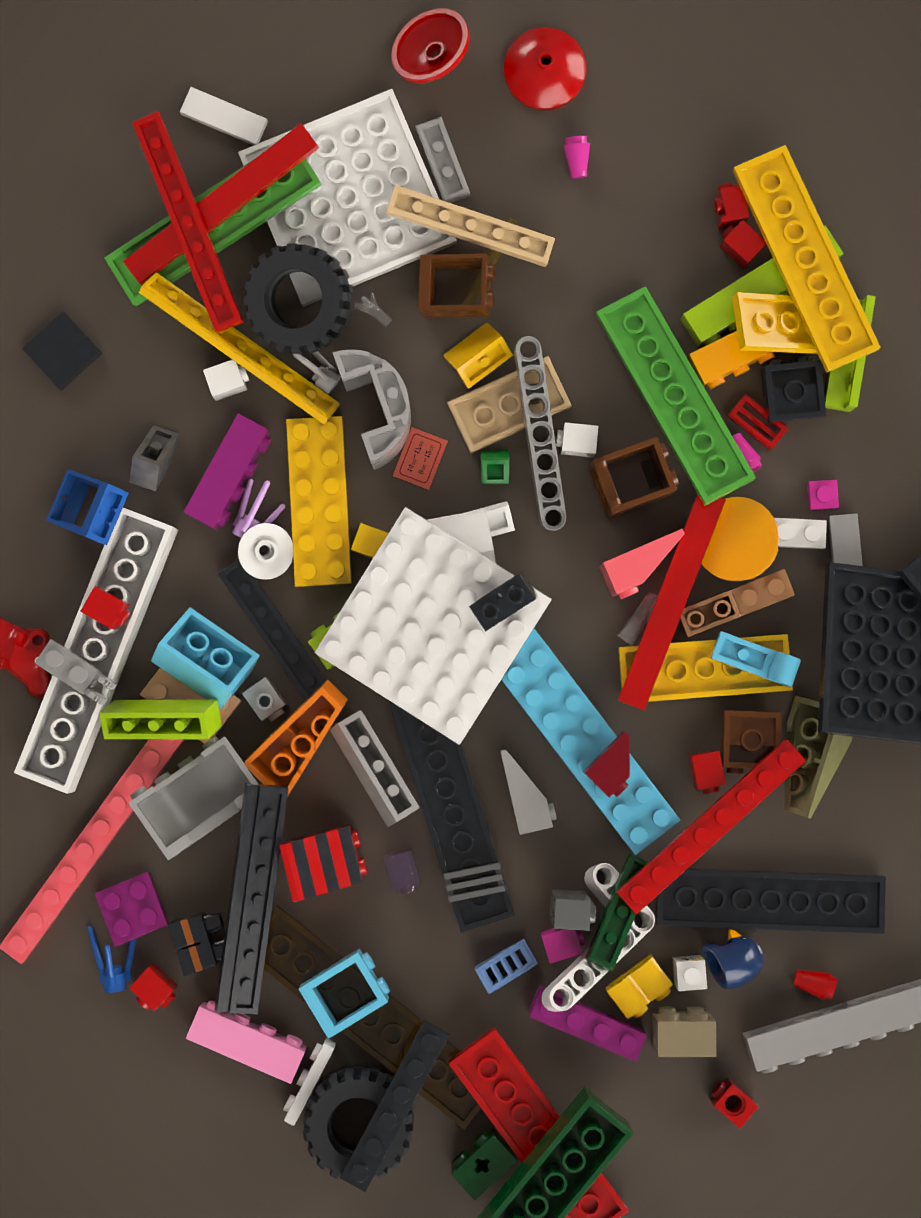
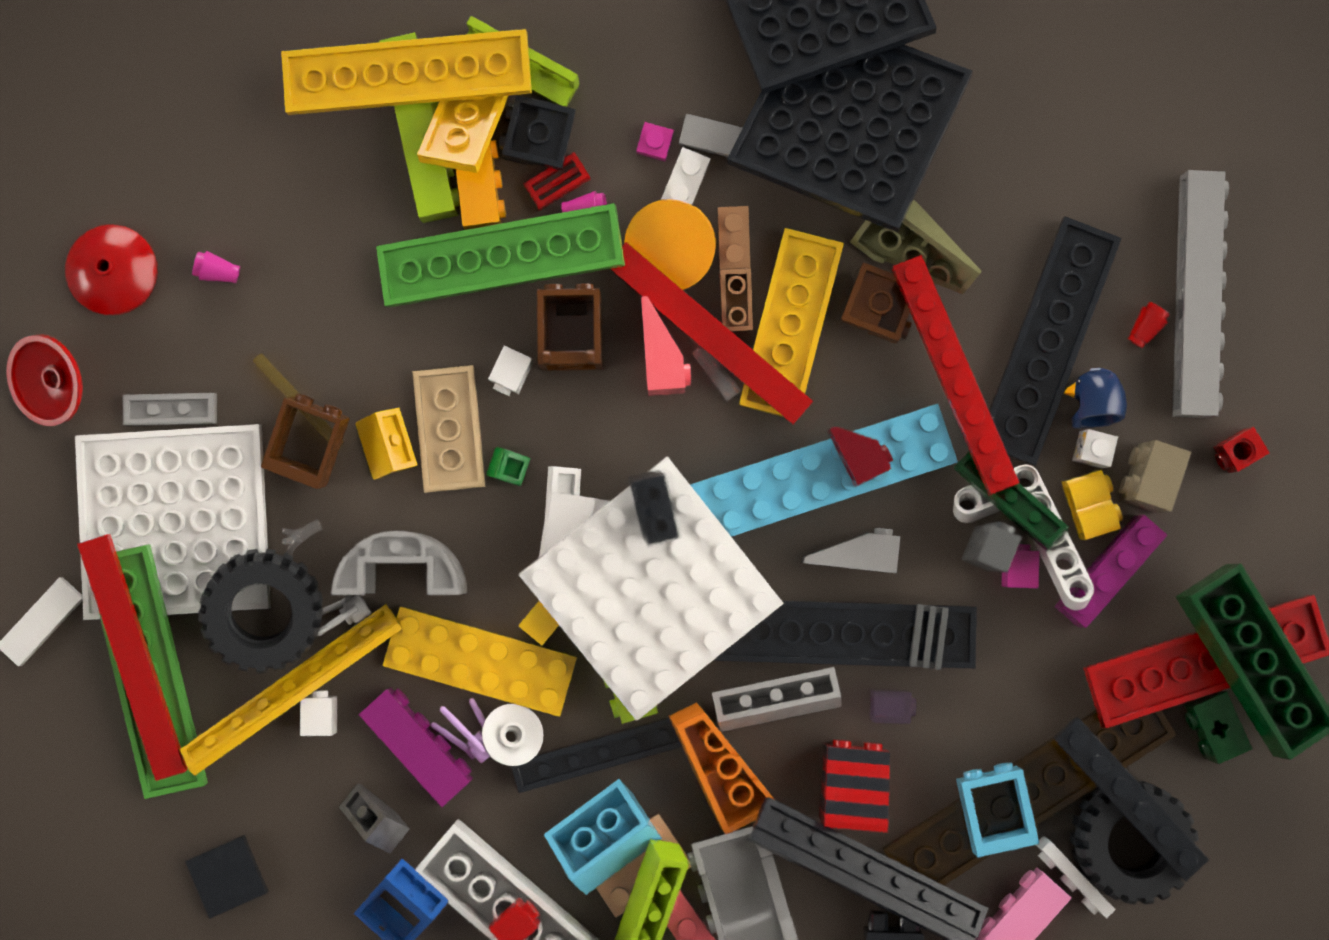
camera: 70 degrees left, 0 degrees up
red plate [132,111,244,333] -> none
light grey brick [242,677,288,722] -> none
tan plate [386,185,555,267] -> none
clear red sticker [393,427,448,490] -> none
medium blue slope [475,938,538,994] -> none
light grey beam [514,336,566,531] -> none
red brick [688,750,726,794] -> none
medium azure plate [710,631,801,687] -> none
red brick [714,183,749,230] -> none
red brick [720,220,766,269] -> none

